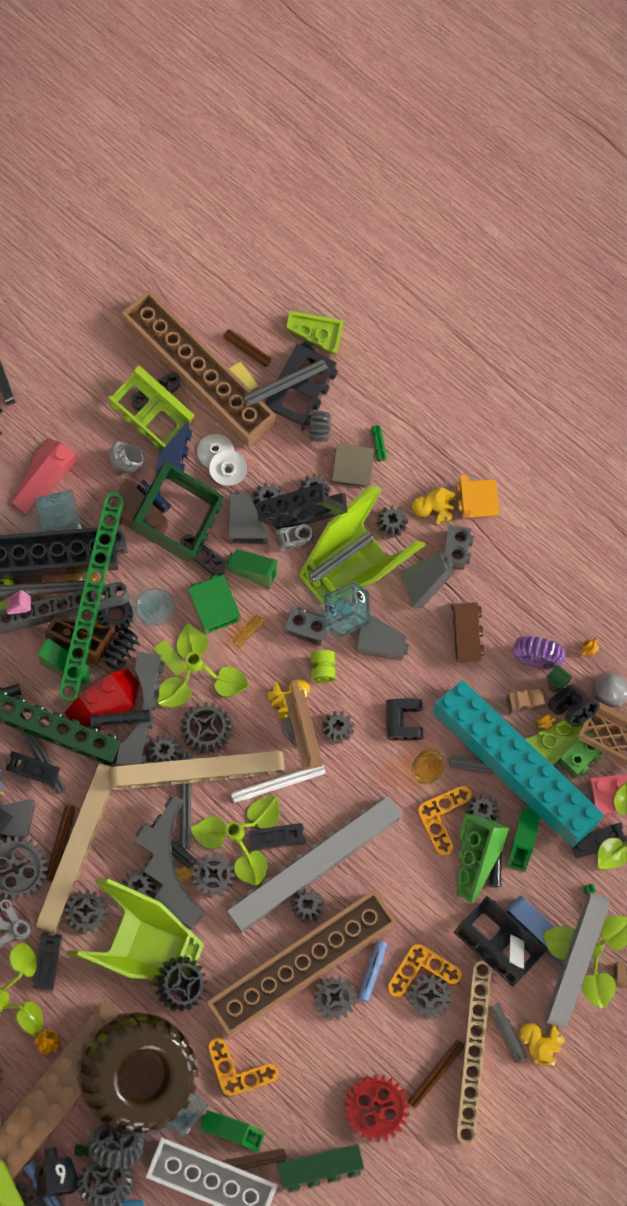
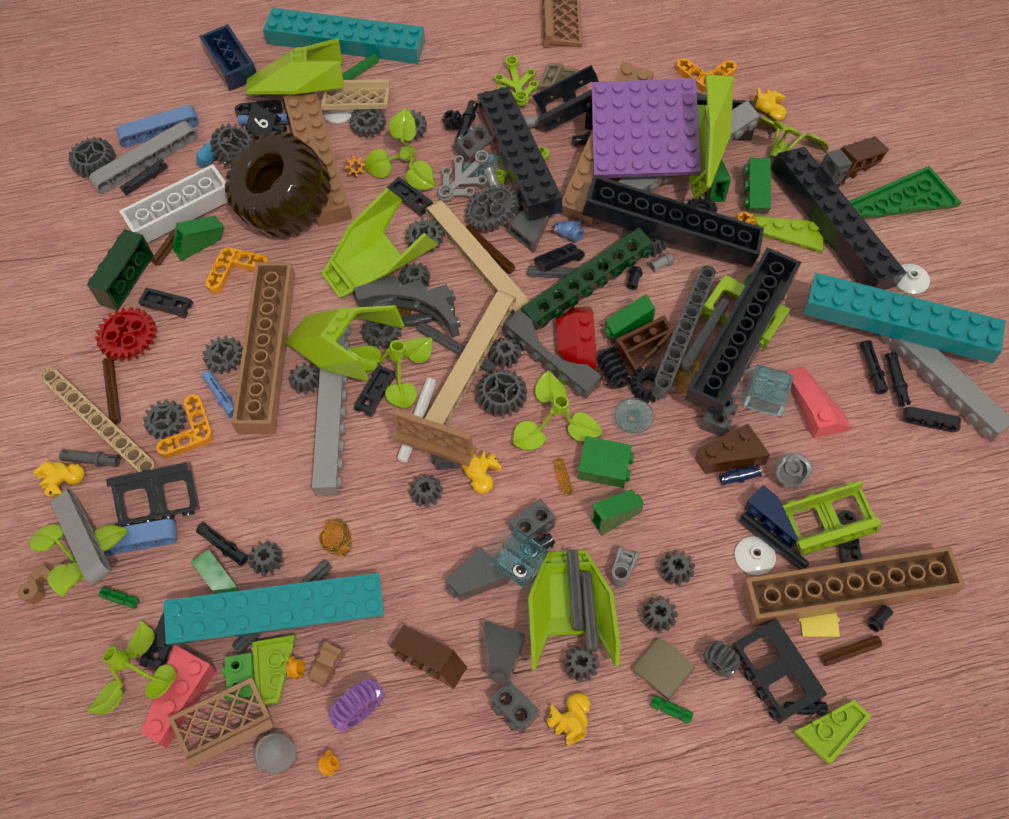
camera: 130 degrees right, 10 degrees down
bright pink slope [7,590,31,614] -> none
green beam [60,492,123,701] -> none
black pin [90,709,151,727] -> none
dark green window [128,461,224,563] -> none
lime sticker [153,639,187,677] -> none
black gear [153,956,208,1011] -> none
clear light blue slope [168,1093,208,1137] -> none
black beam [180,534,226,576] -> none
white dish [209,450,247,486] -> none
dark grey slope [229,492,267,544] -> none
dark grey axle [243,360,327,406] -> none
black window [257,483,348,529] -> none
lime wheel [310,650,336,683] -> none
black connector [386,698,424,741] -> none
light orange beam [418,786,472,857] -> none
light orange bracket [456,475,500,519] -> none
bright green wedge [457,813,509,903] -> none
white sticker [510,934,524,969] -> none
dark green piece [546,664,573,693] -> none
black connector [548,684,600,727] -> none
none -> black plate [138,288,193,318]
none -> lime windscreen [286,305,405,381]
none -> black pin [533,533,556,557]
none -> flat silver axle [580,572,599,652]
none -> black axle [738,512,809,570]
none -> black pin [867,605,893,632]

